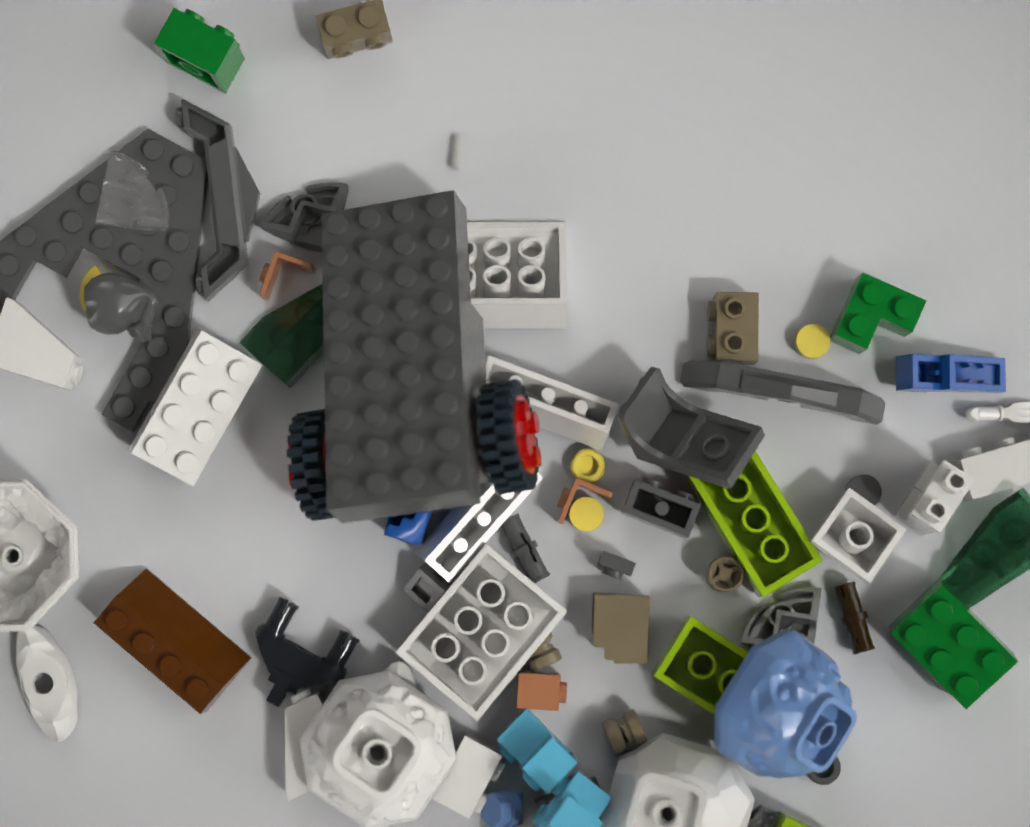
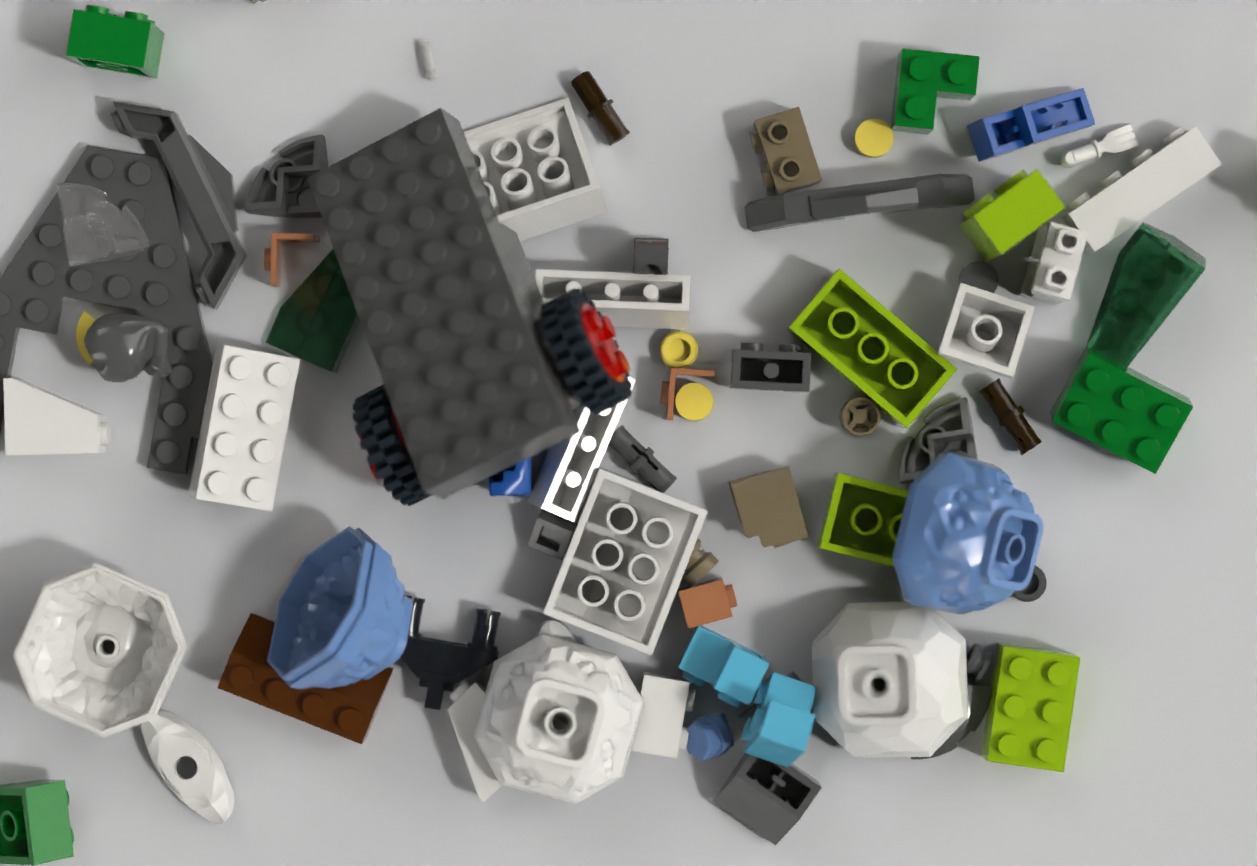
camera: 25 degrees left, 5 degrees up
dark grey plate [597,551,636,580] -> none
dark tan wheel [601,709,647,755] -> none
dark grey bracket [618,367,765,489] -> none
none -> medium blue rock [267,526,413,689]
none -> dark brown axle [571,71,630,146]
none -> dark grey leg [633,238,669,275]
none -> lime brick [959,169,1065,262]

